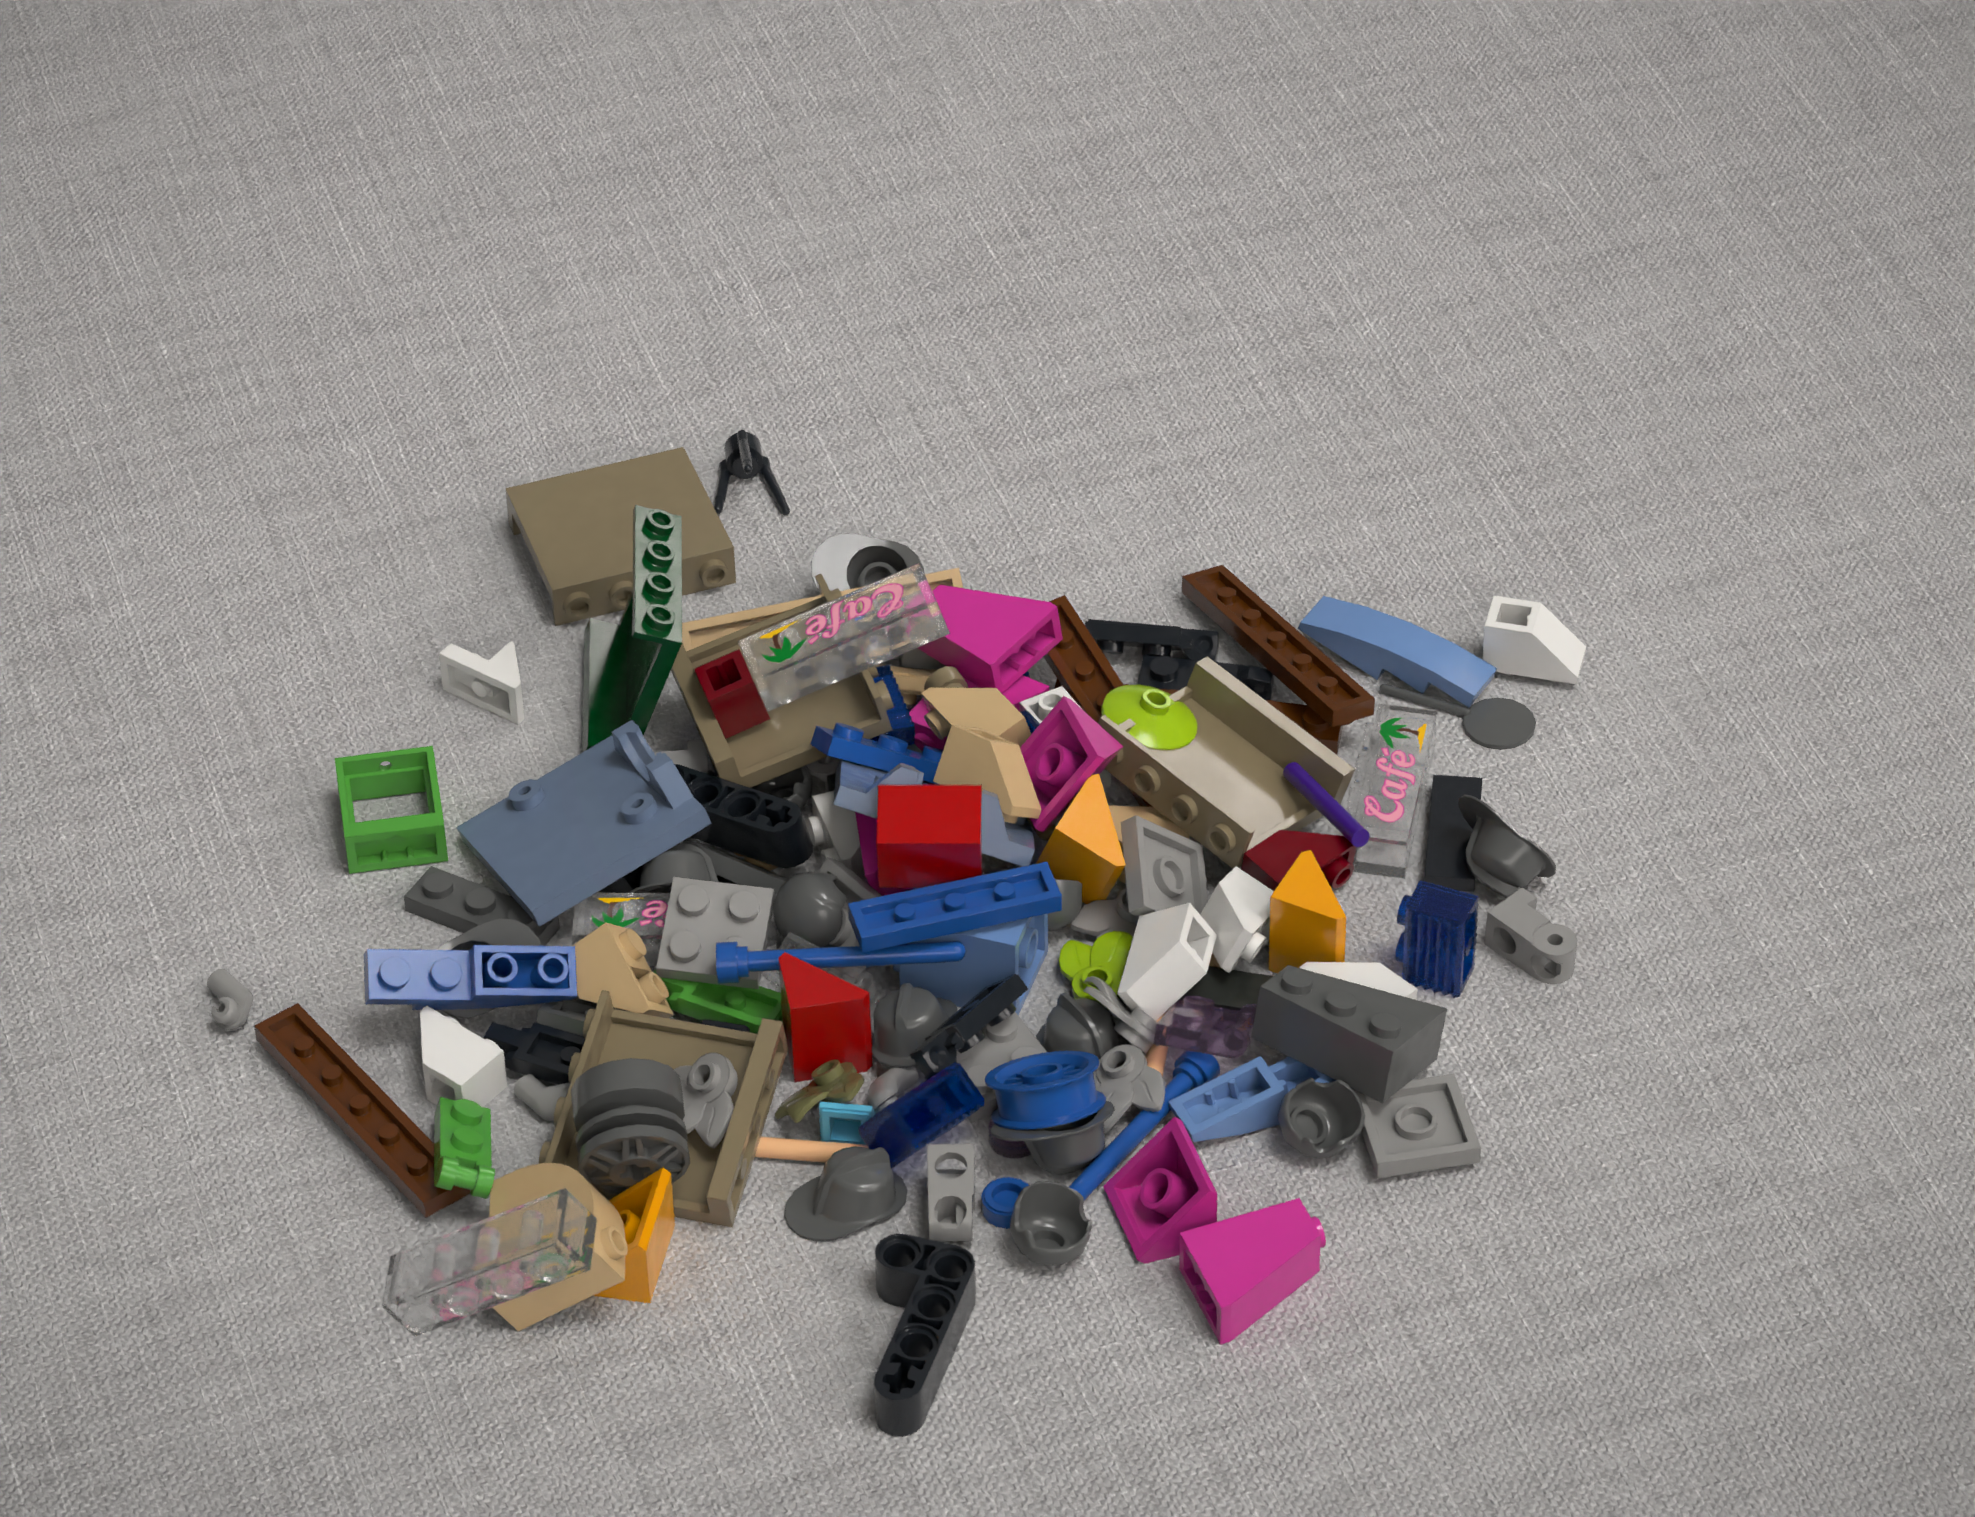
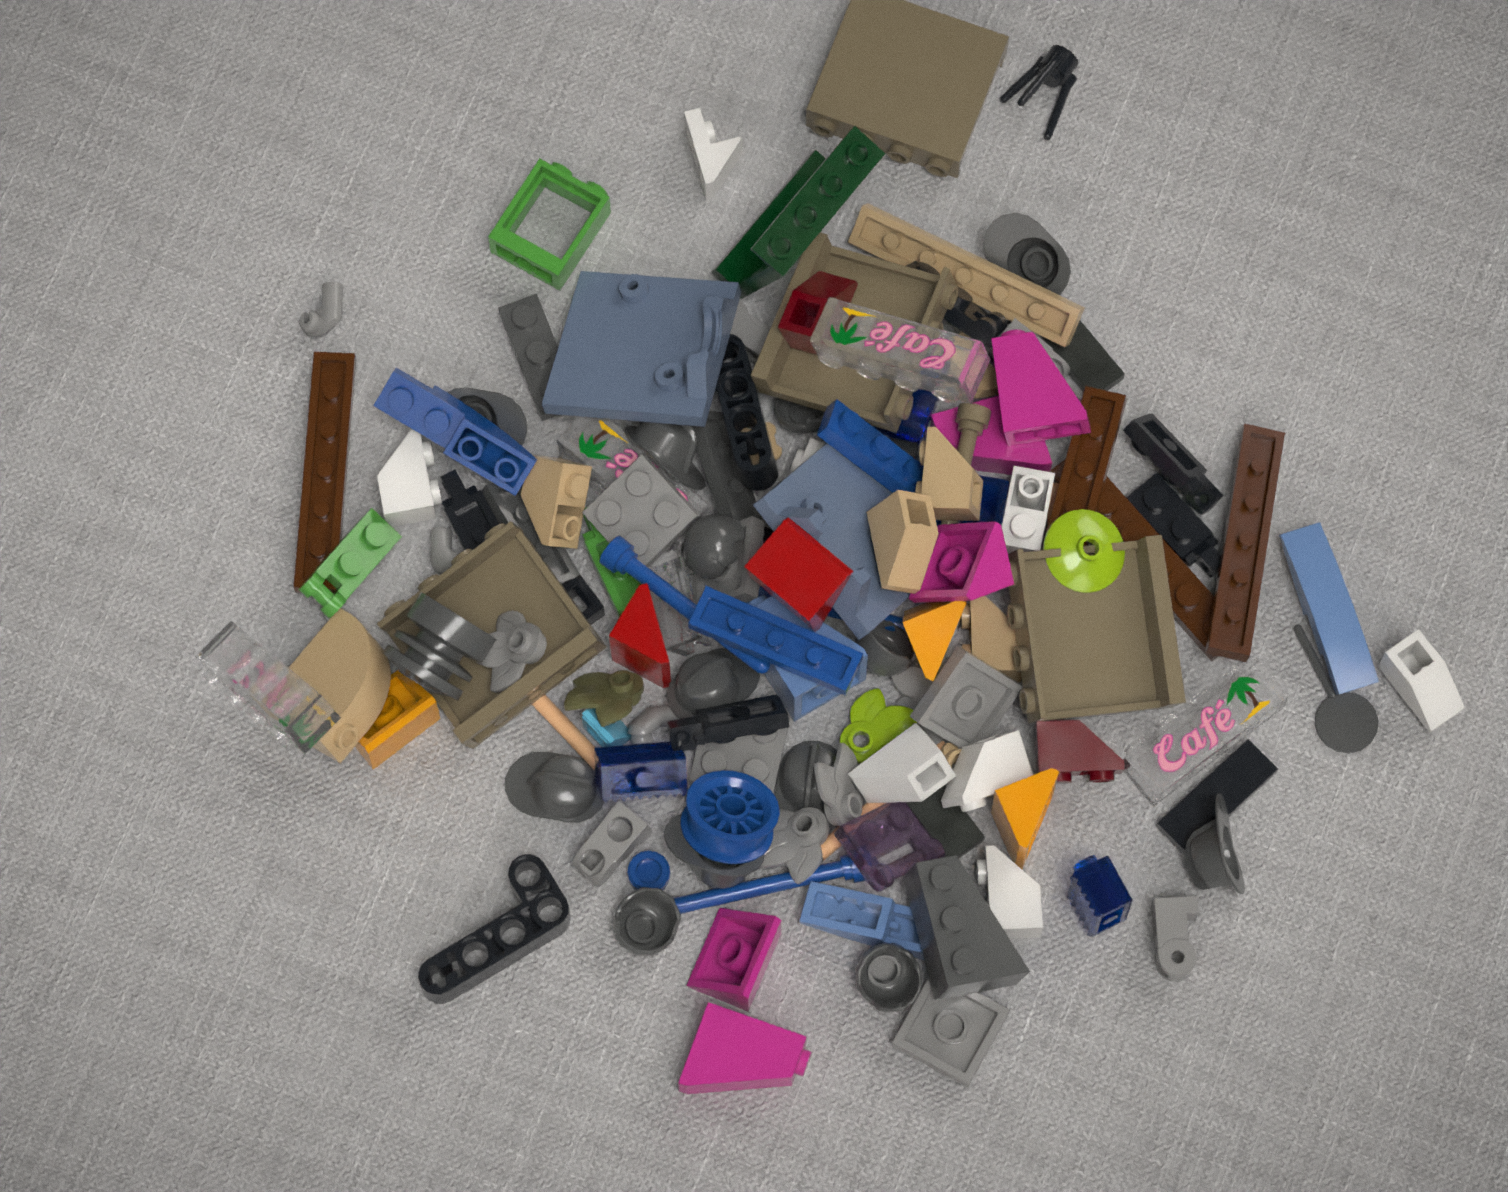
camera: 40 degrees right, 30 degrees up
dark purple bar [1283,762,1370,847] -> none

